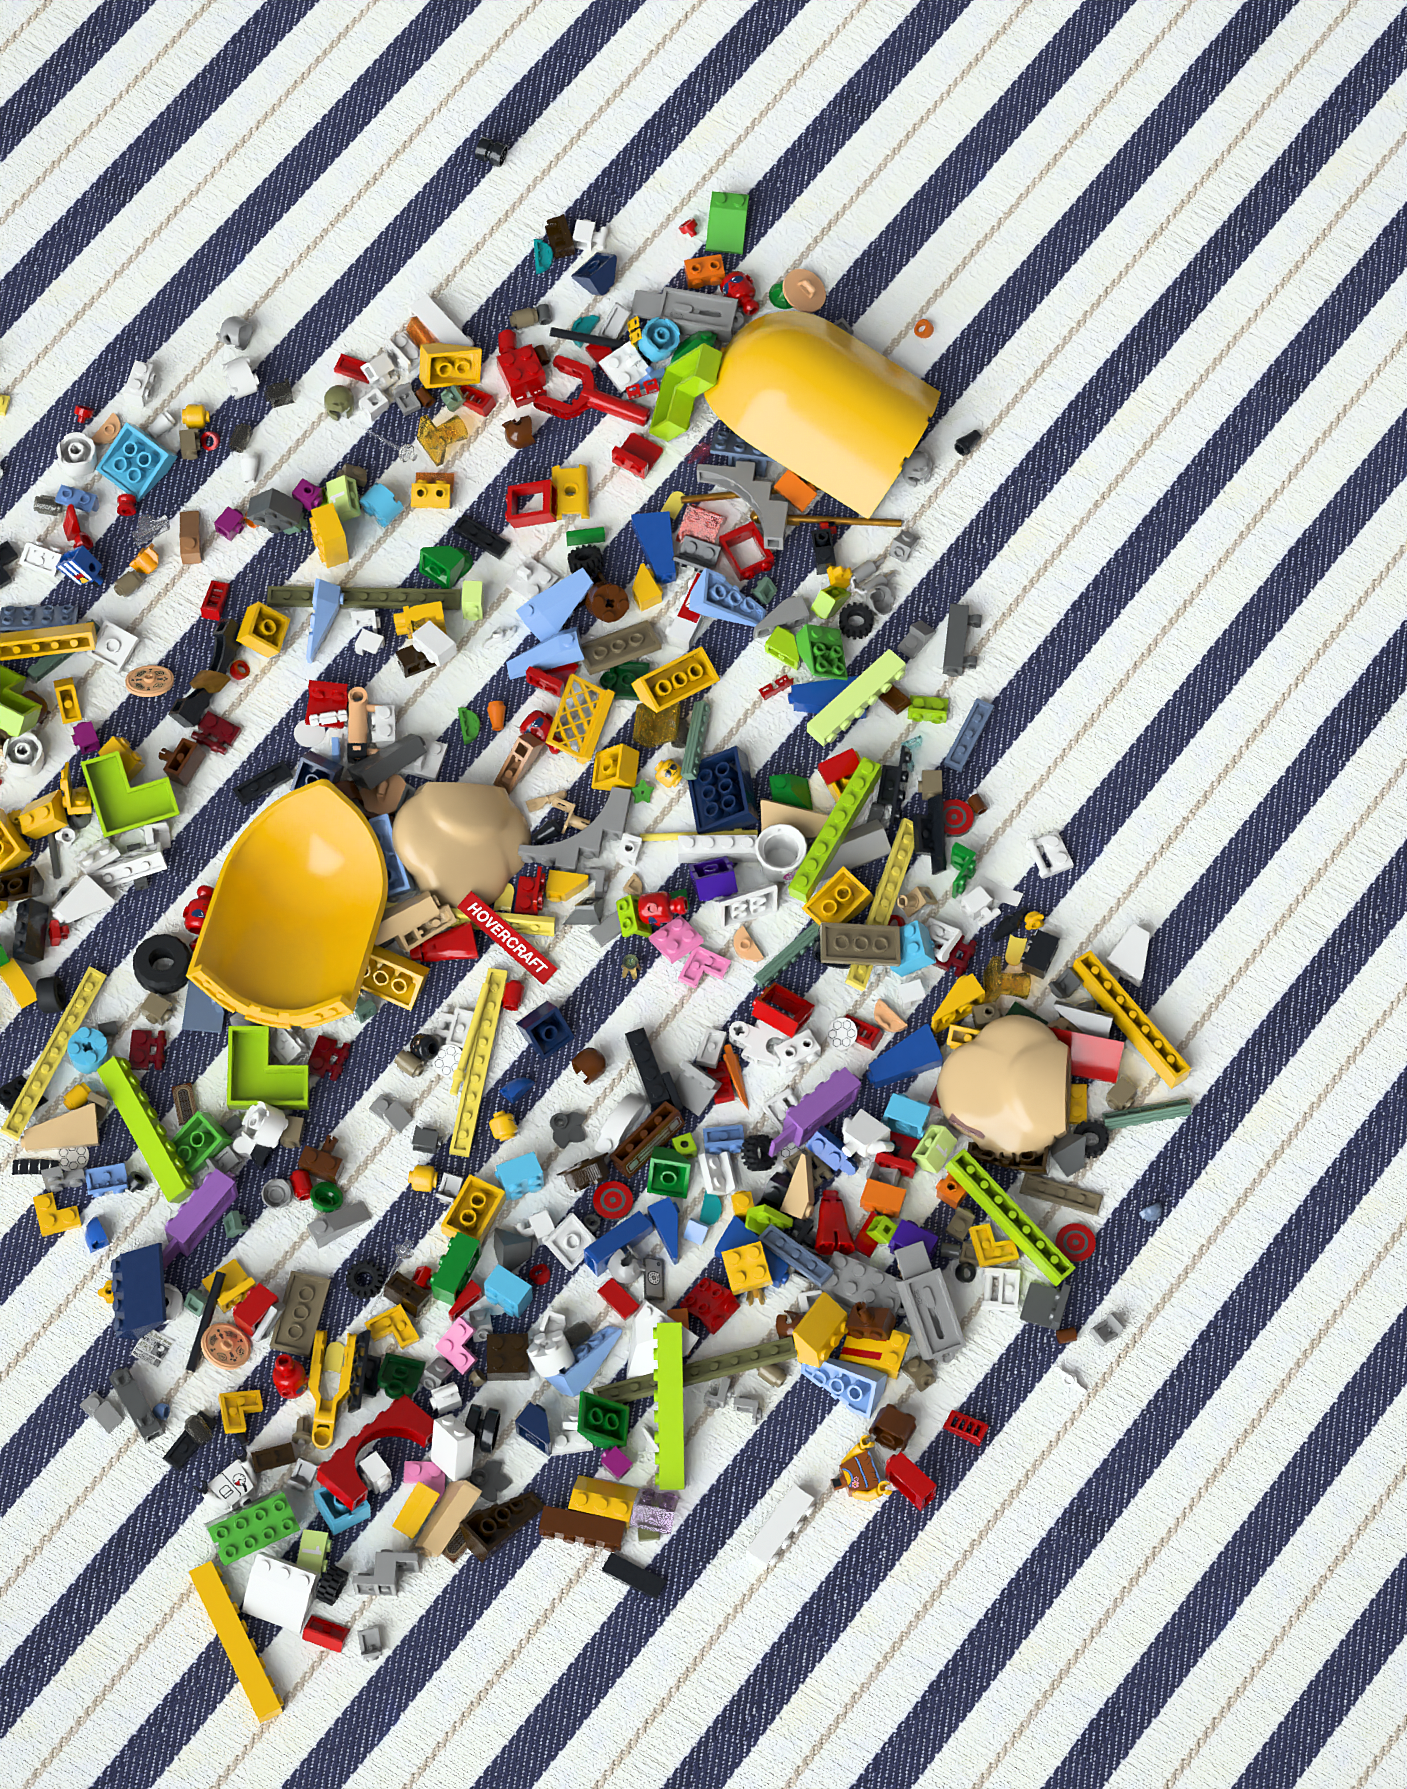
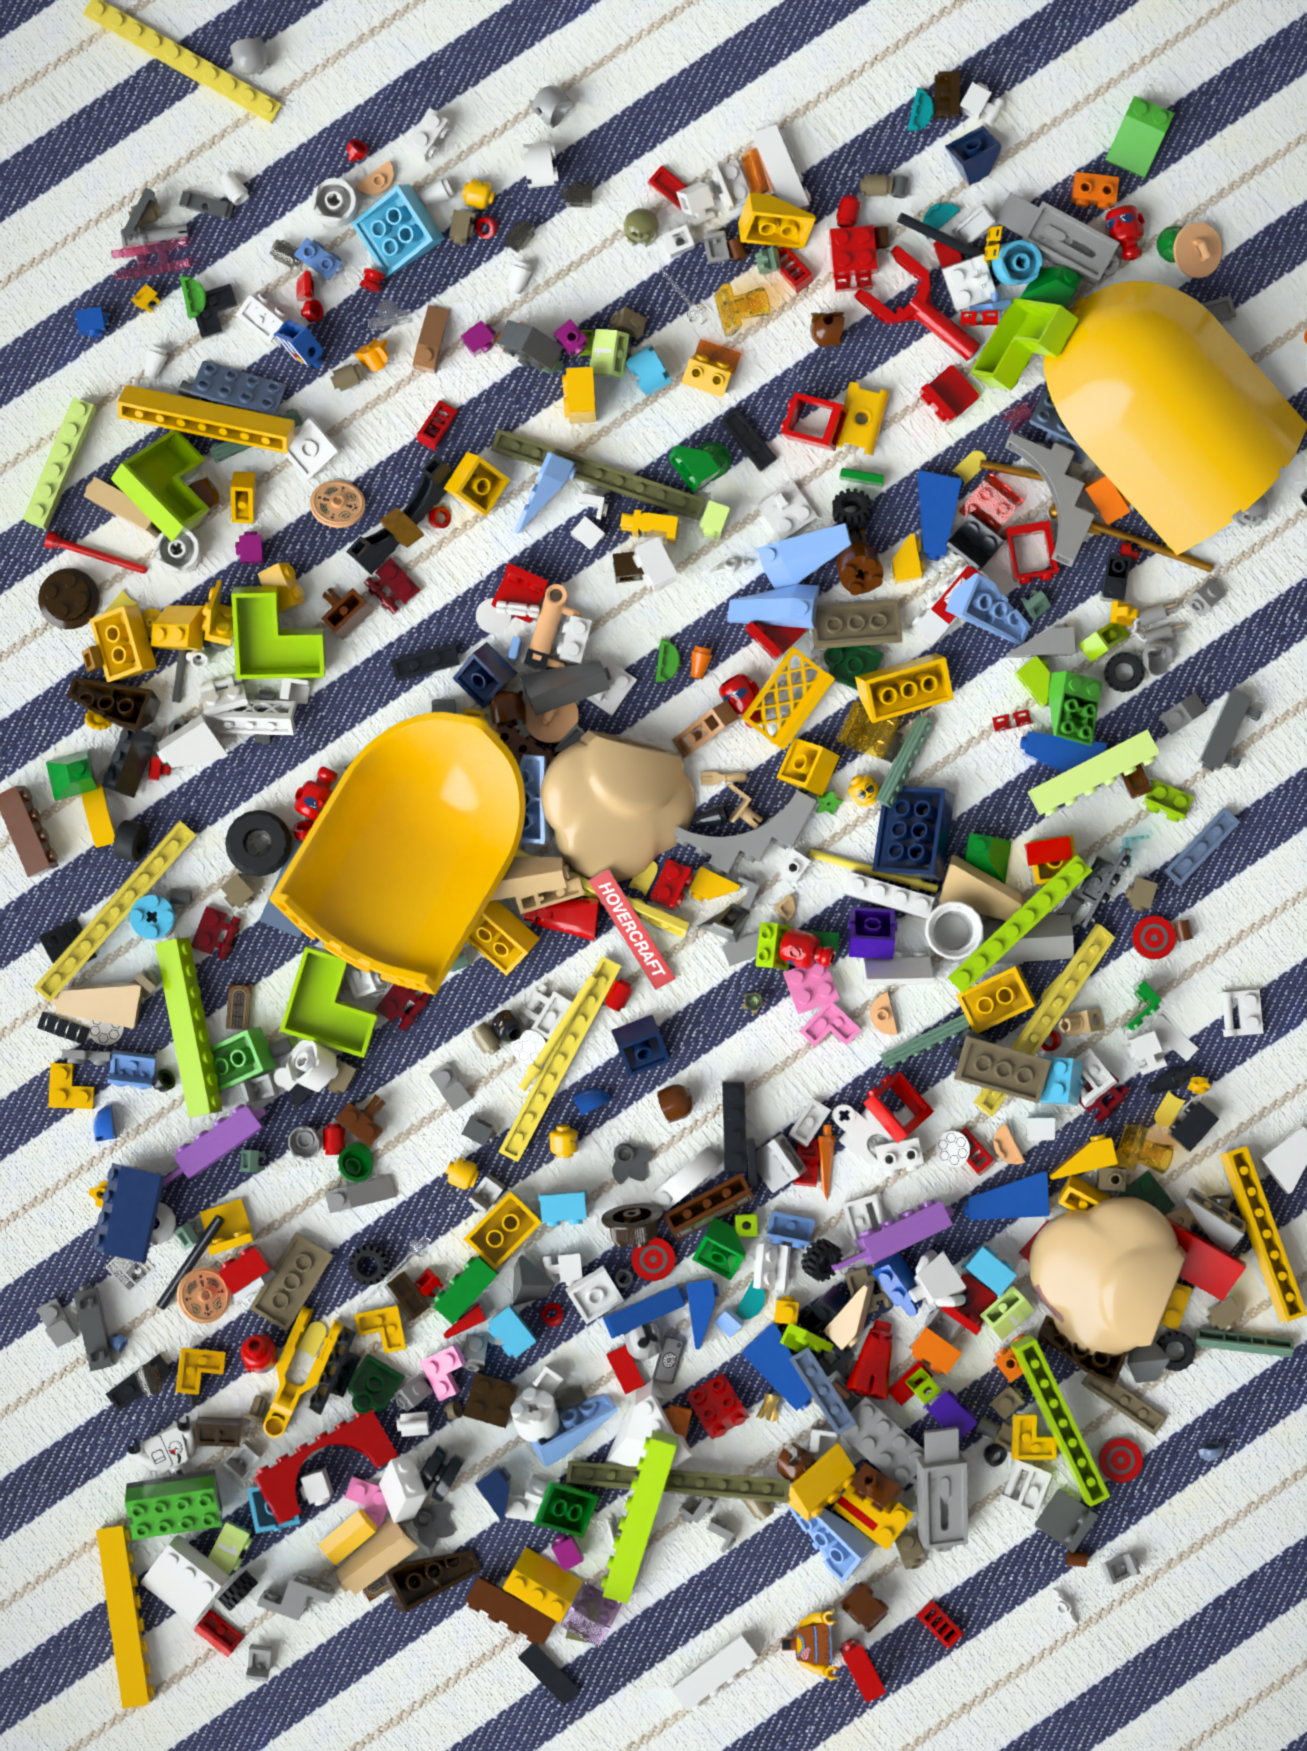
camera: 15 degrees right, 20 degrees up
yellow brick [63,1082,92,1111] -> none
red tile [678,218,698,238] -> none
yellow brick [721,1241,773,1295] -> none
black bracket [913,794,947,875] -> none
dark grey bracket [1048,967,1084,999] -> none

